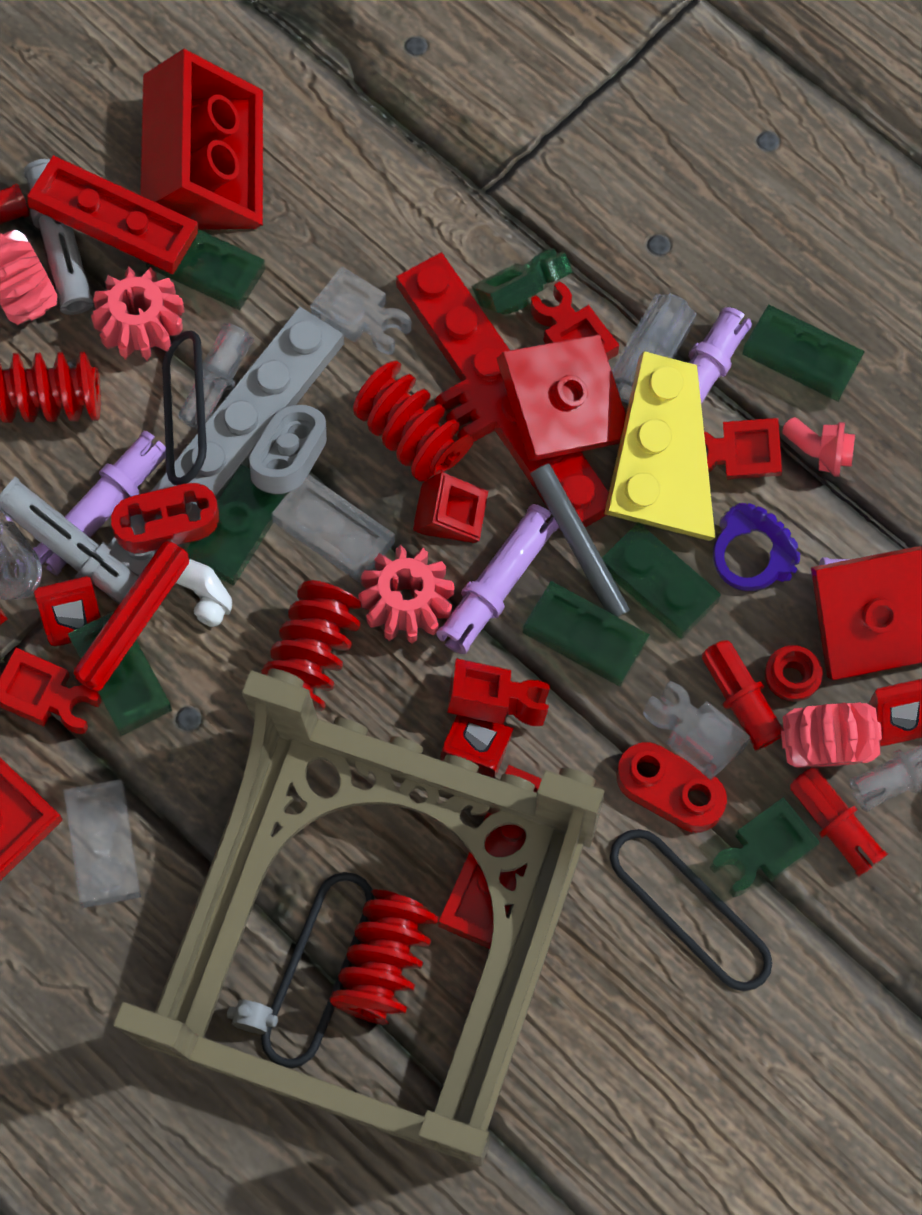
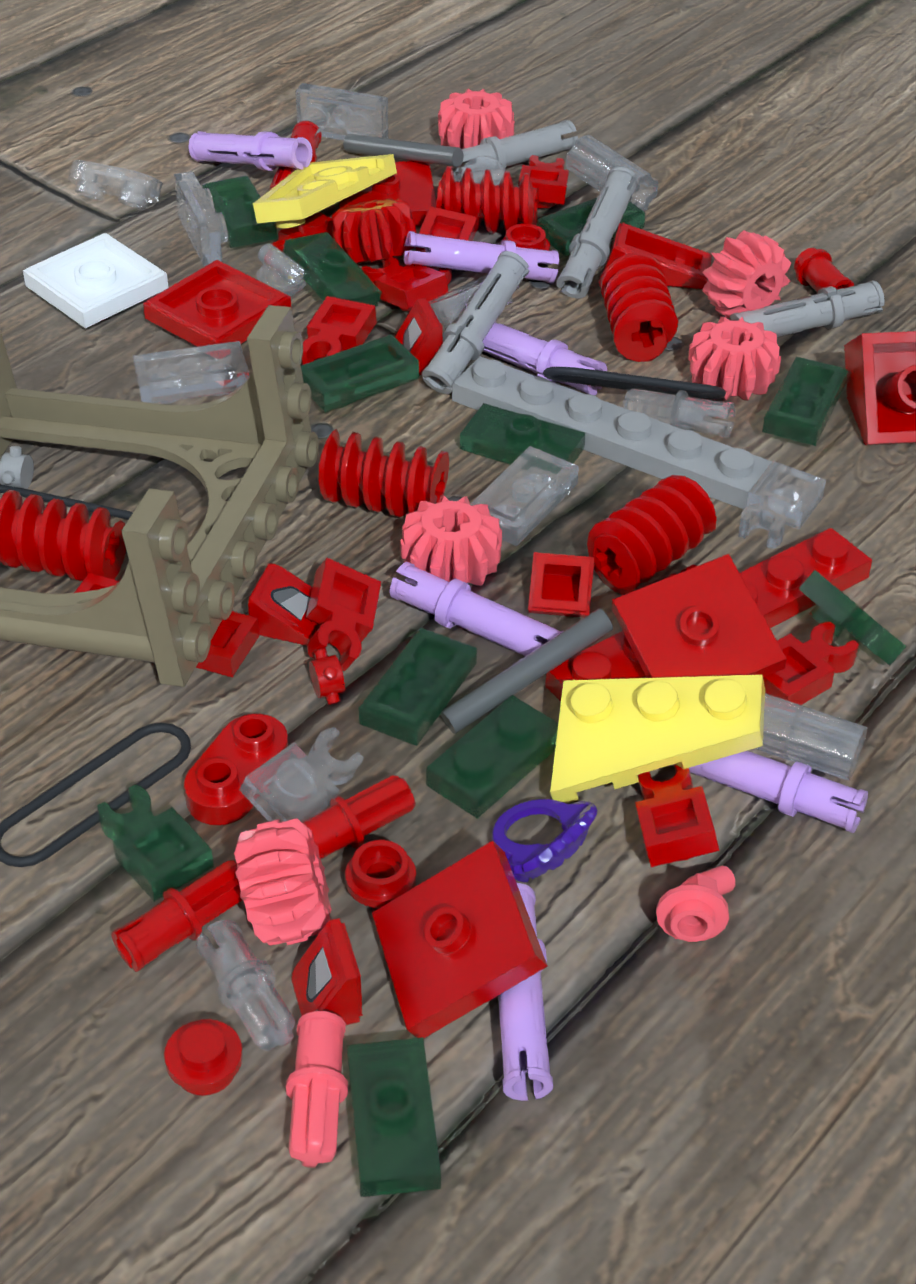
camera: 90 degrees right, 25 degrees down
red plate [27,155,198,274] -> none
red axle [74,541,189,691] -> none
red beam [111,483,219,553] -> none
white arm [175,559,232,627] -> none
light grey plate [249,405,327,494] -> none
clear green plate [742,304,865,402] -> none
none -> red piece [309,649,345,705]

